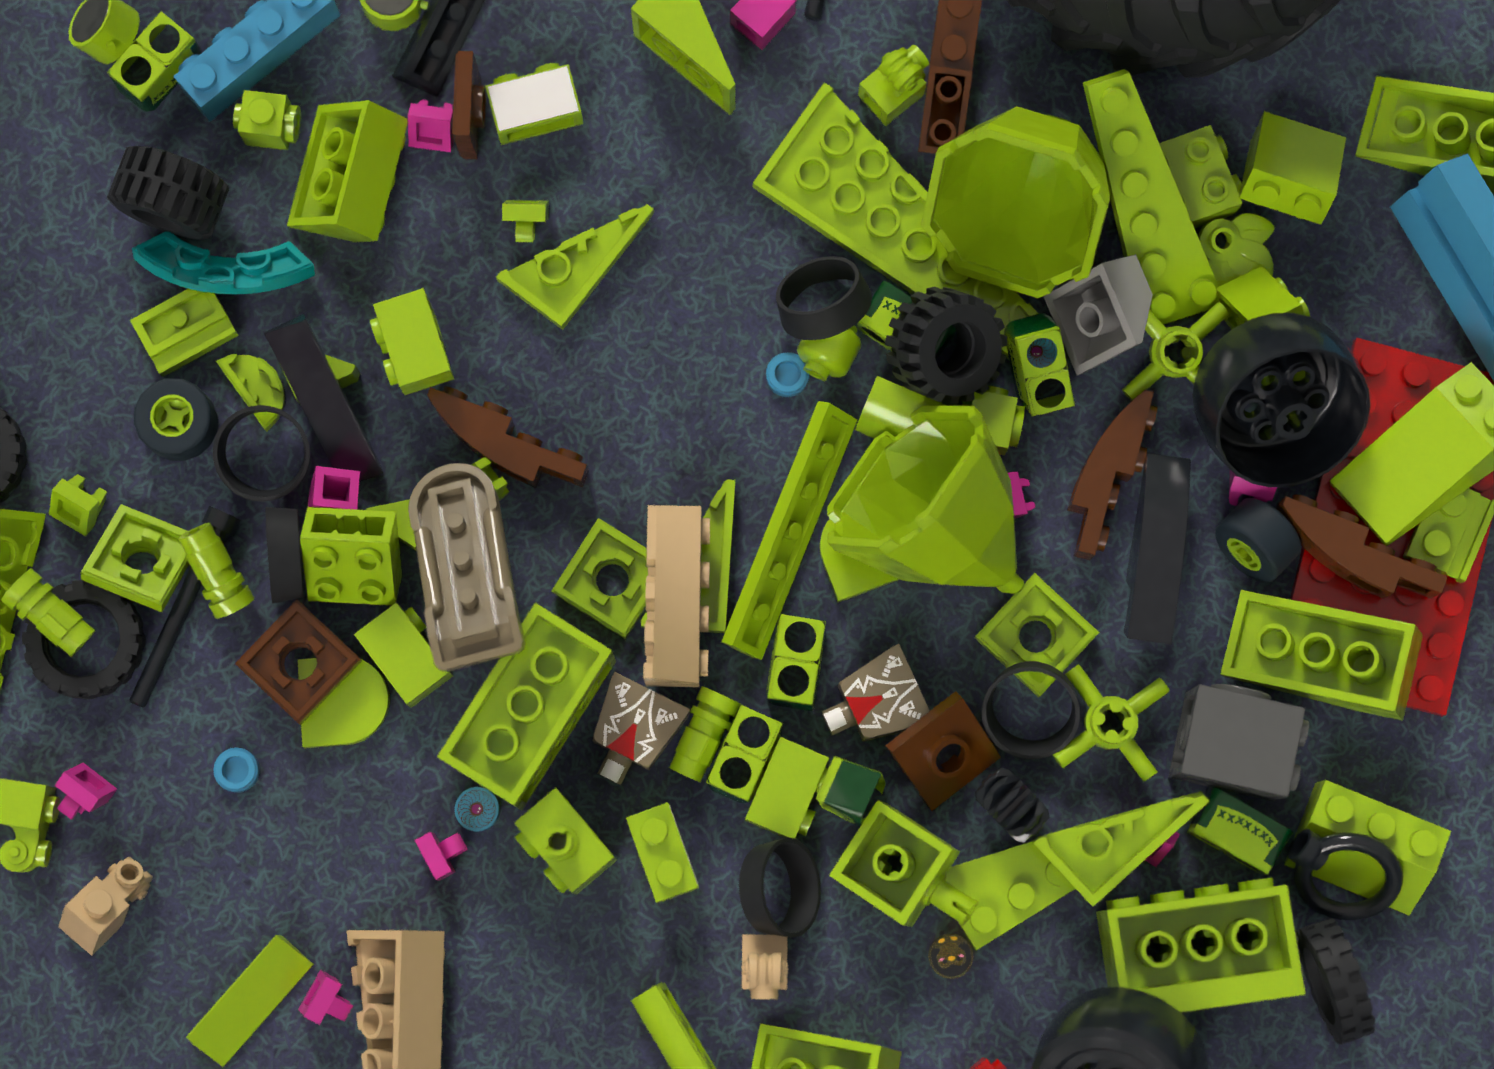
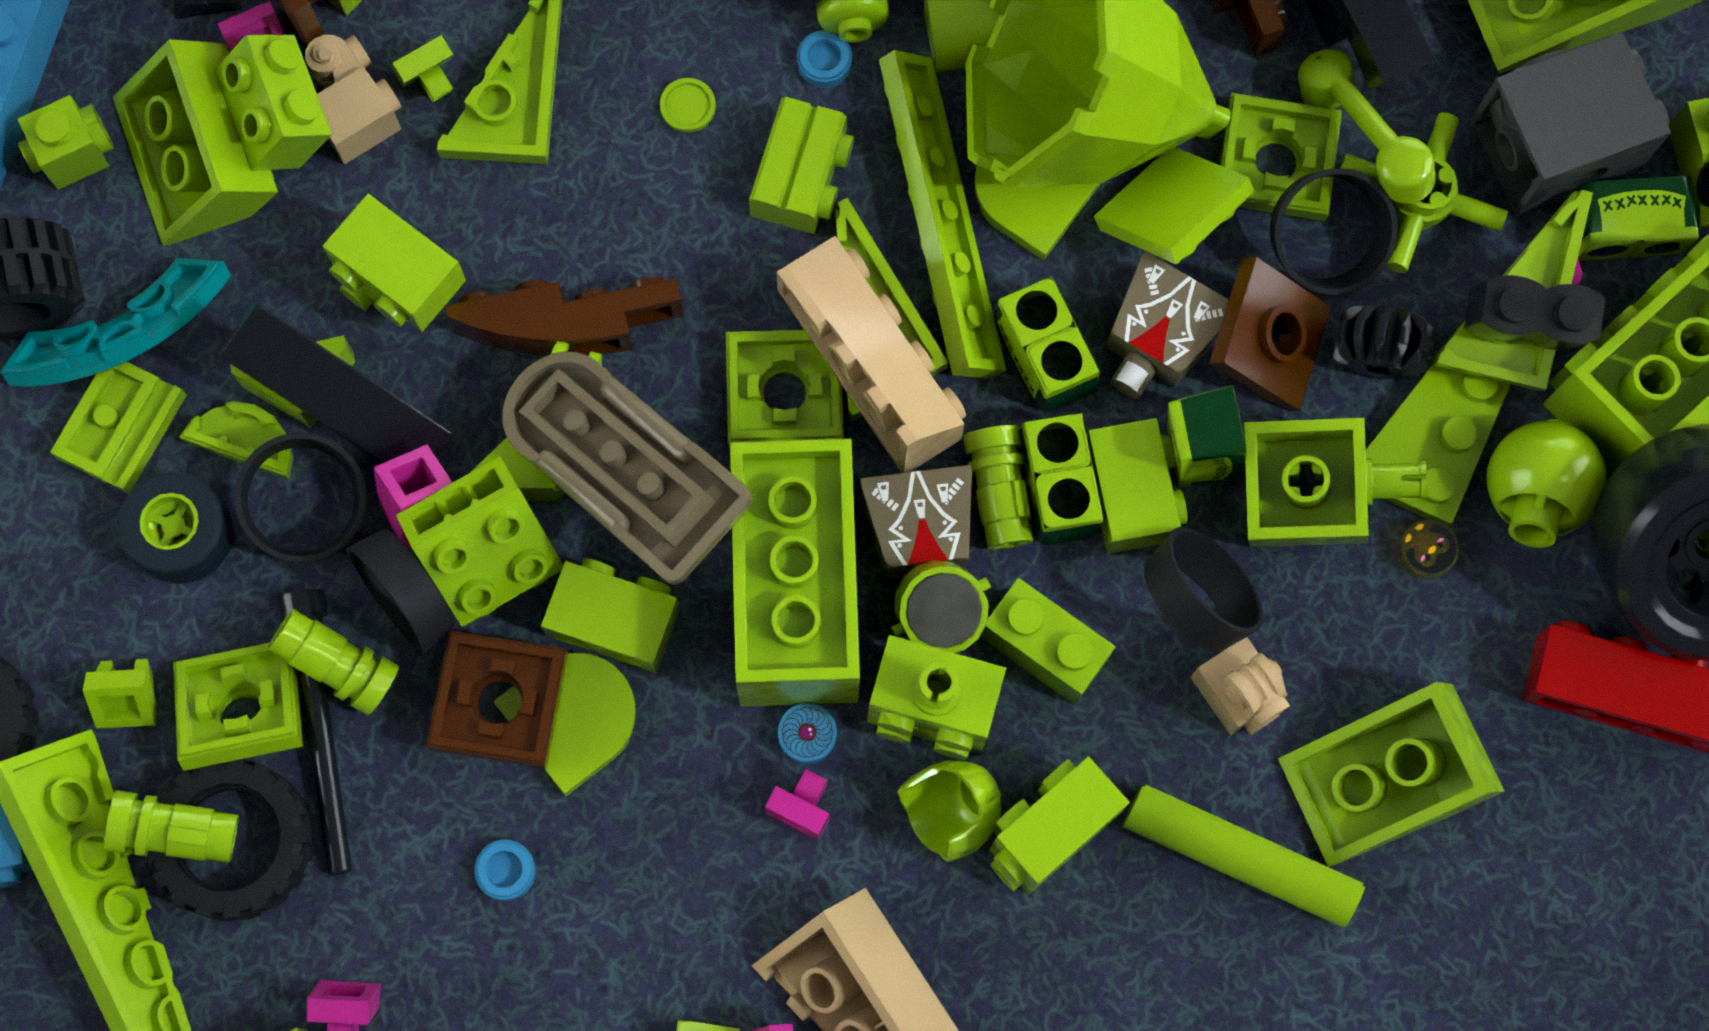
camera: 35 degrees left, 5 degrees down
none -> lime brick [214,35,332,171]
none -> tan brick [305,35,402,165]
none -> lime piece [660,78,716,133]
none -> lime brick [749,97,854,234]
none -> pearl dark grey piece [891,560,991,653]
none -> lime hair [897,761,1002,862]
none -> lime brick [989,756,1130,894]
none -> lime tile [1094,147,1254,264]
none -> lime piece [1298,49,1435,204]
none -> black brick [1464,275,1606,350]
none -> lime brick [1486,419,1607,548]

